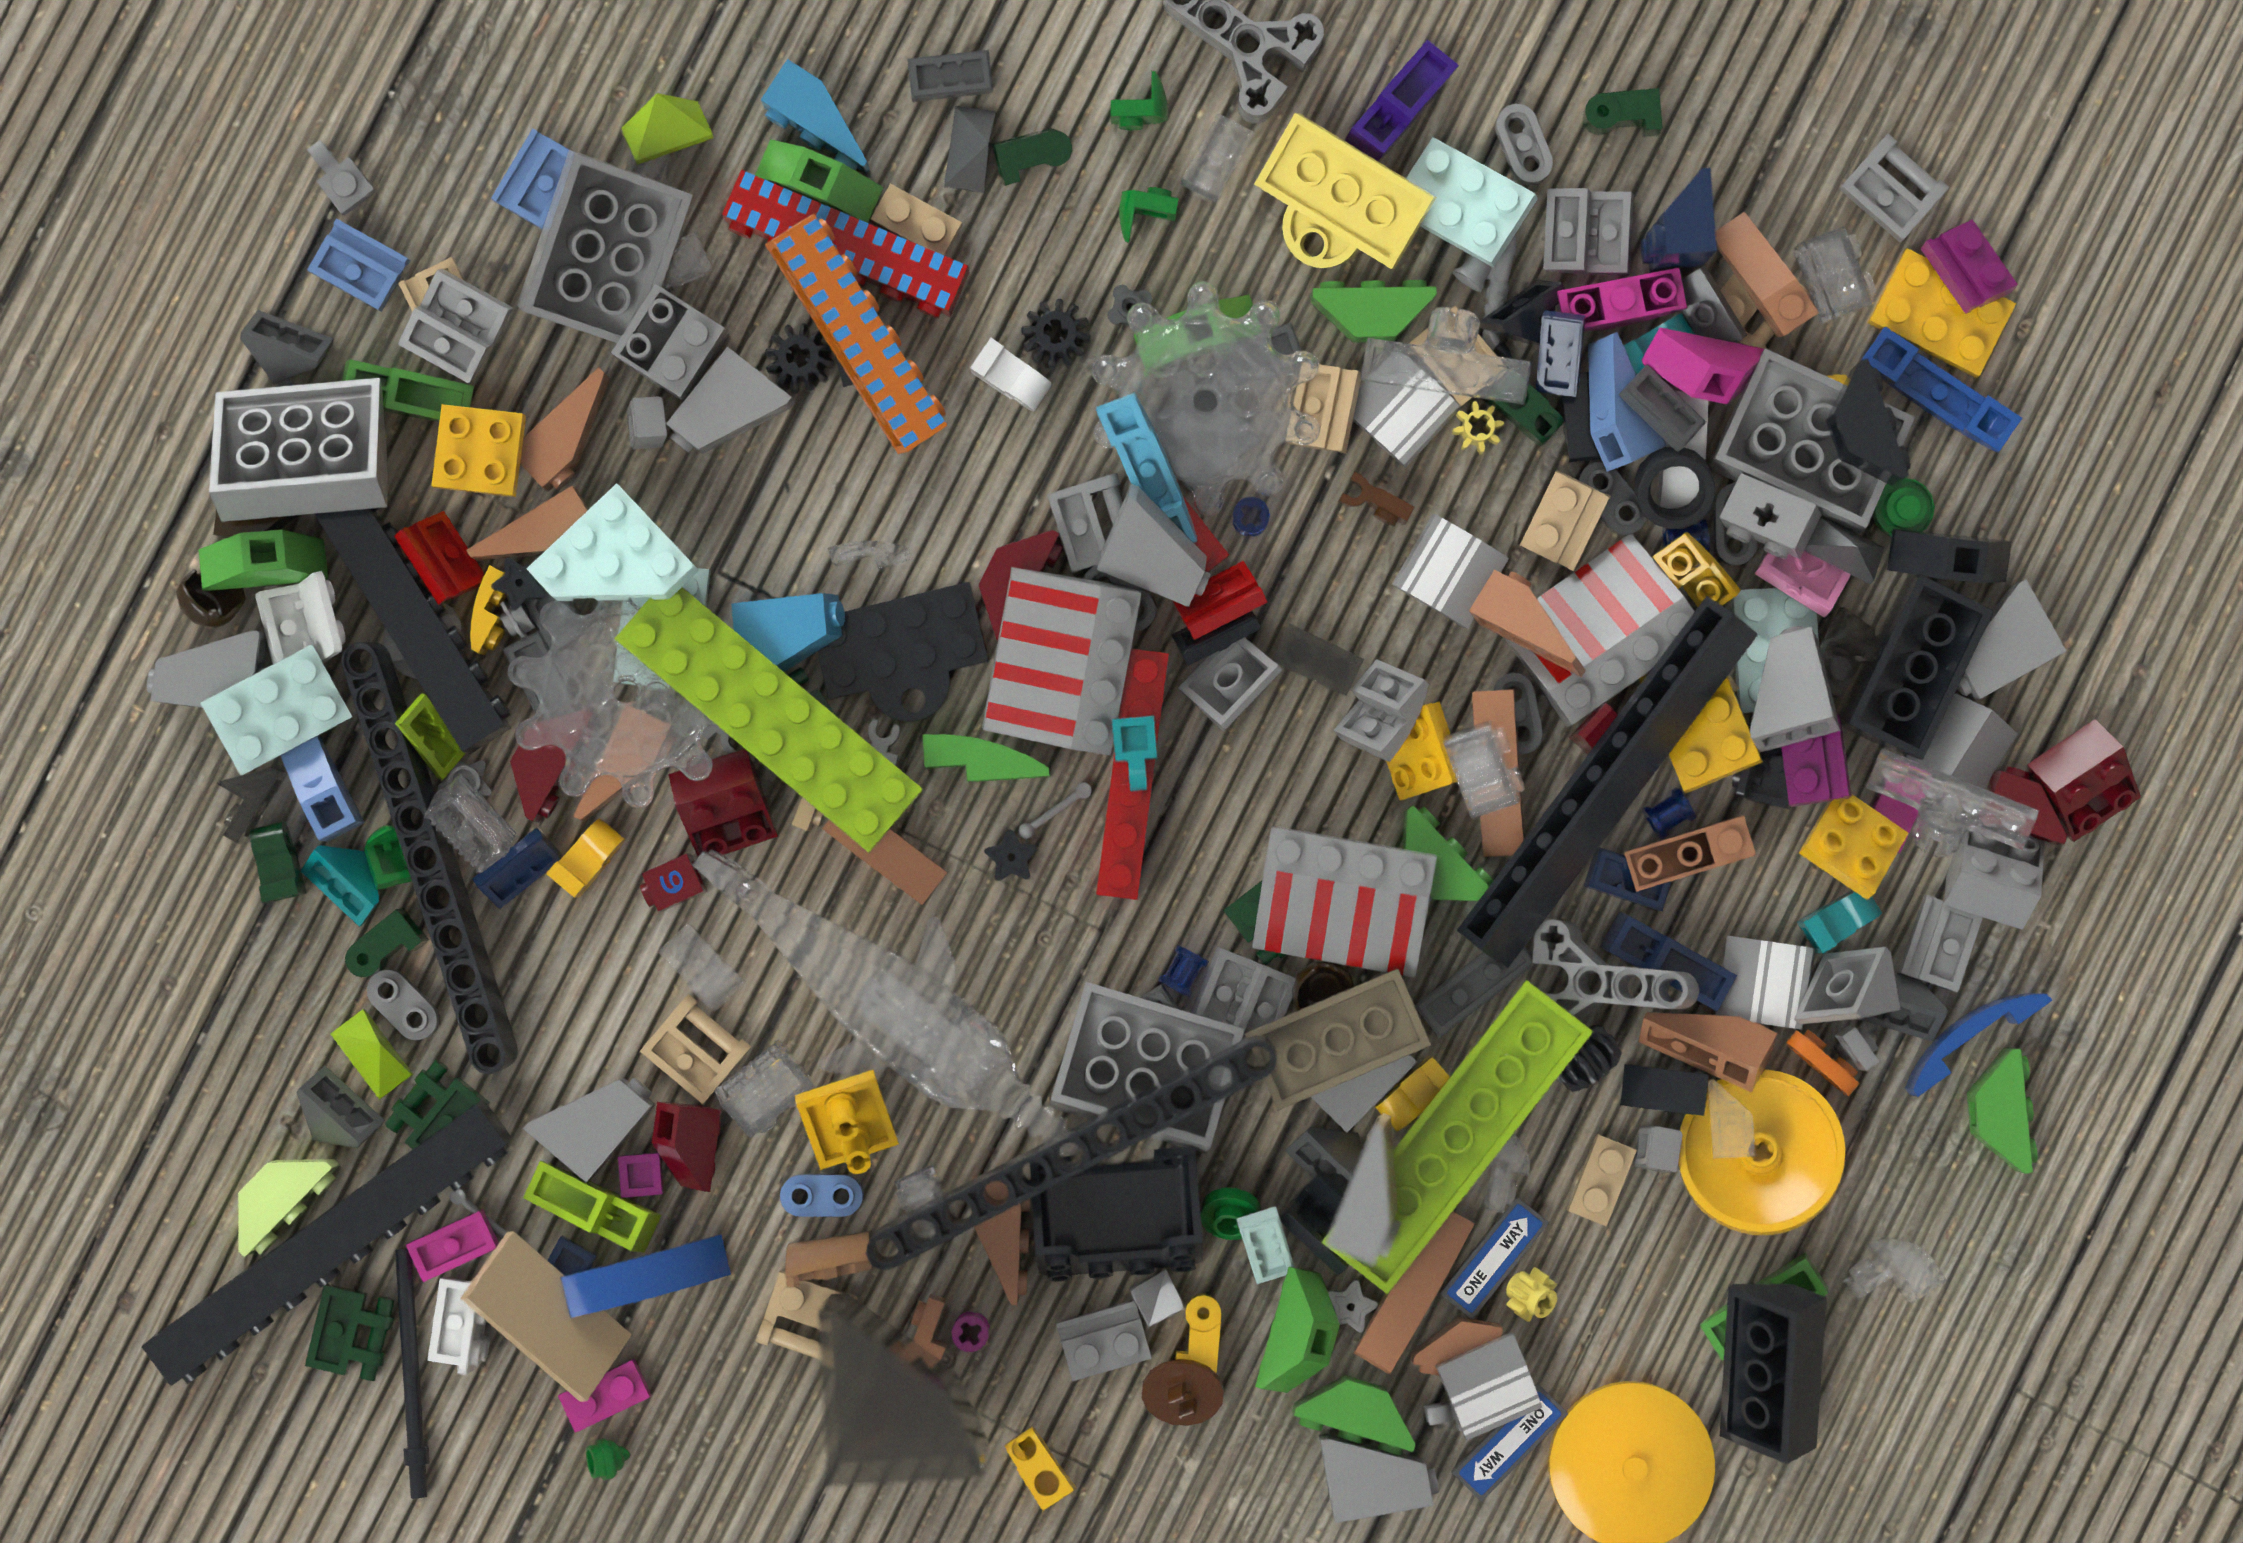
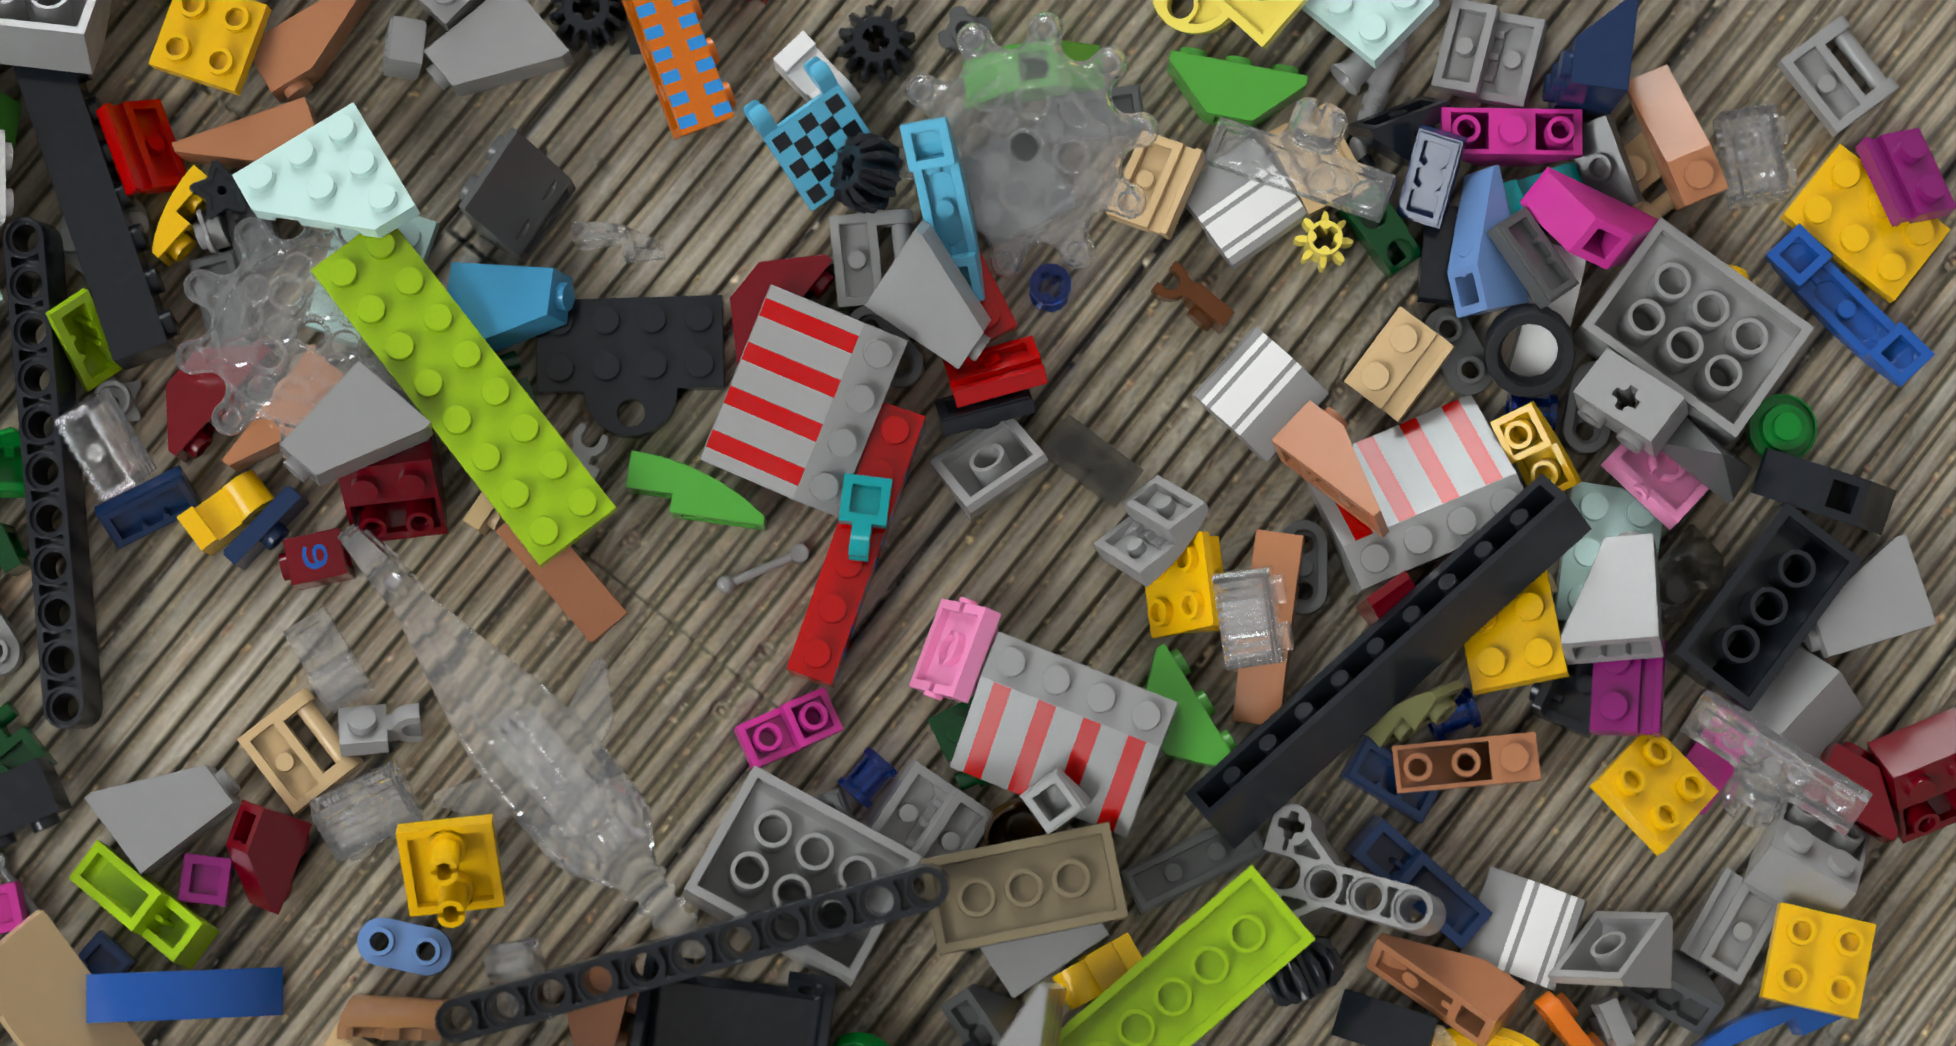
camera: 10 degrees right, 5 degrees down
black plate [984,829,1038,882] -> none
teal leg [1797,890,1882,954] -> none
black slope [1826,358,1910,486] -> none
none -> dark blue plate [223,486,310,570]
none -> light grey slope [280,361,434,486]
none -> light grey plate [338,703,422,757]
none -> dark grey slope [459,127,576,265]
none -> dark pink slope [733,687,844,770]
none -> medium azure flag [743,56,870,211]
none -> black gear [830,132,904,214]
none -> bright pink plate [909,597,1001,703]
none -> light grey slope [1020,767,1092,834]
none -> olive slope [1367,679,1465,748]
none -> yellow plate [1759,902,1877,1020]

